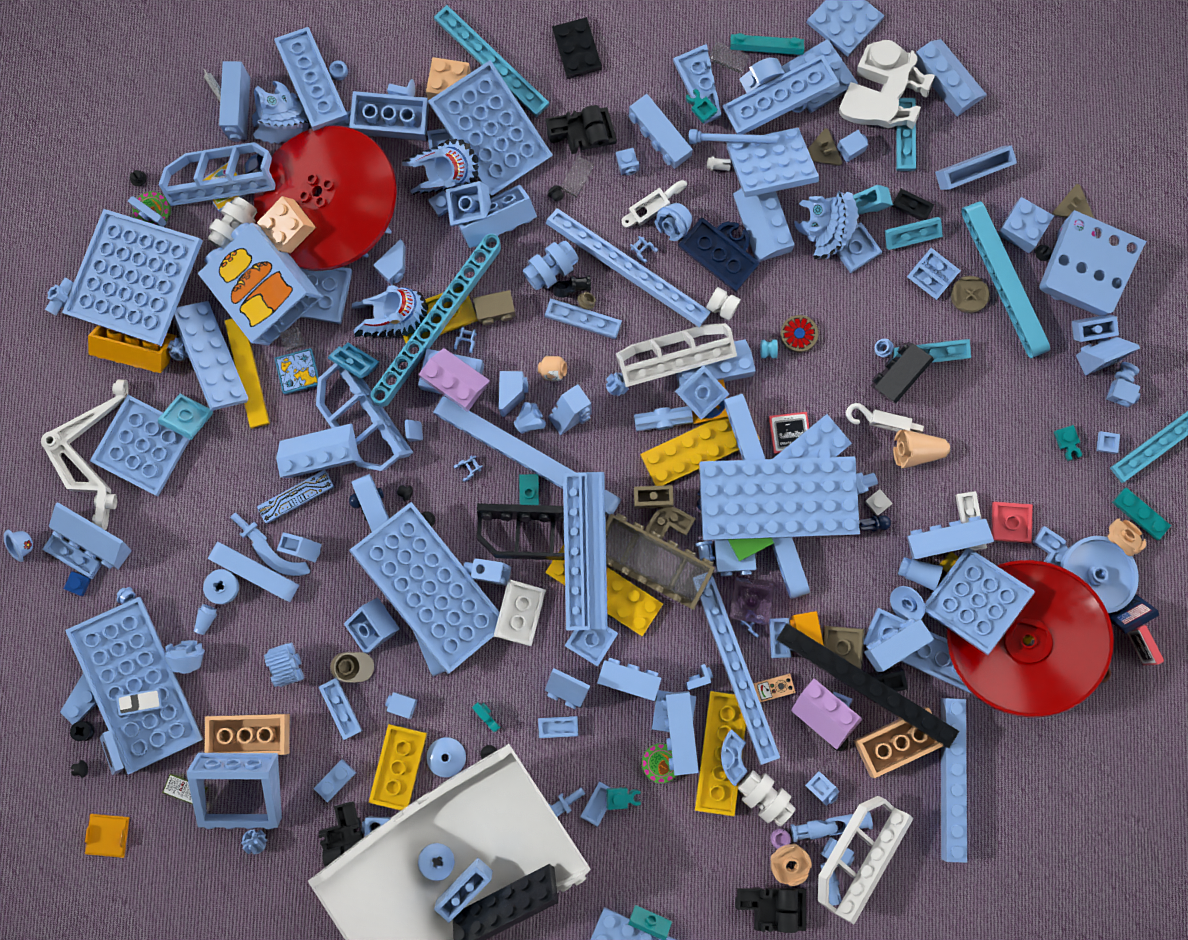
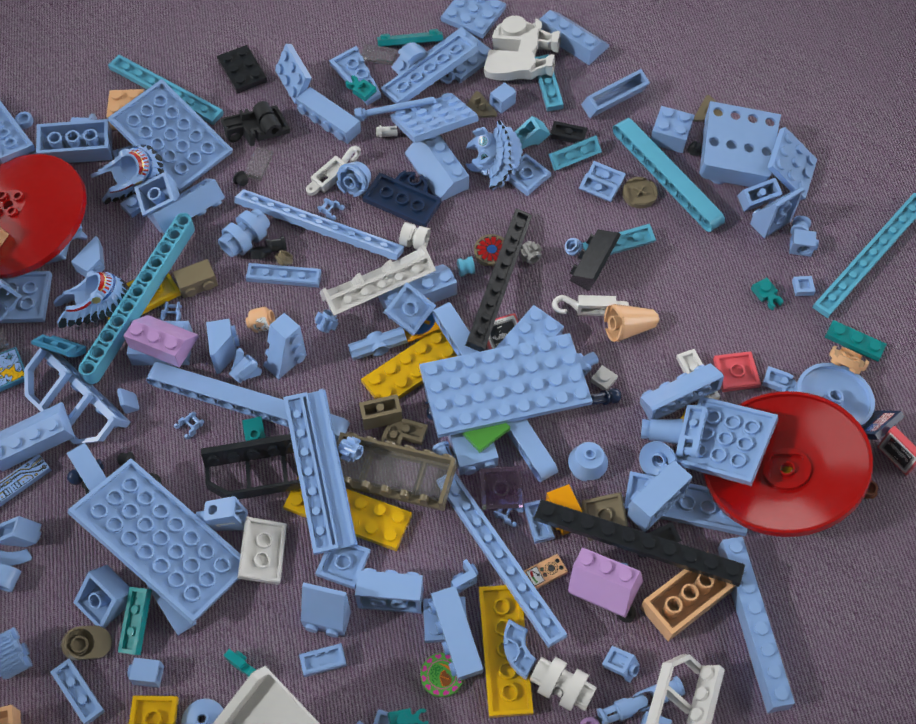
camera: 15 degrees left, 20 degrees down
light blue bracket [615,148,639,175] -> none
none -> teal plate [118,587,152,655]
none -> light blue plate [275,44,312,104]
none -> light blue gear [338,436,363,462]
none -> black plate [465,208,532,352]
none -> light grey gear [519,241,542,264]
none -> light blue cone [568,442,608,481]
none -> light blue plate [677,404,708,458]
none -> light blue plate [767,127,817,200]

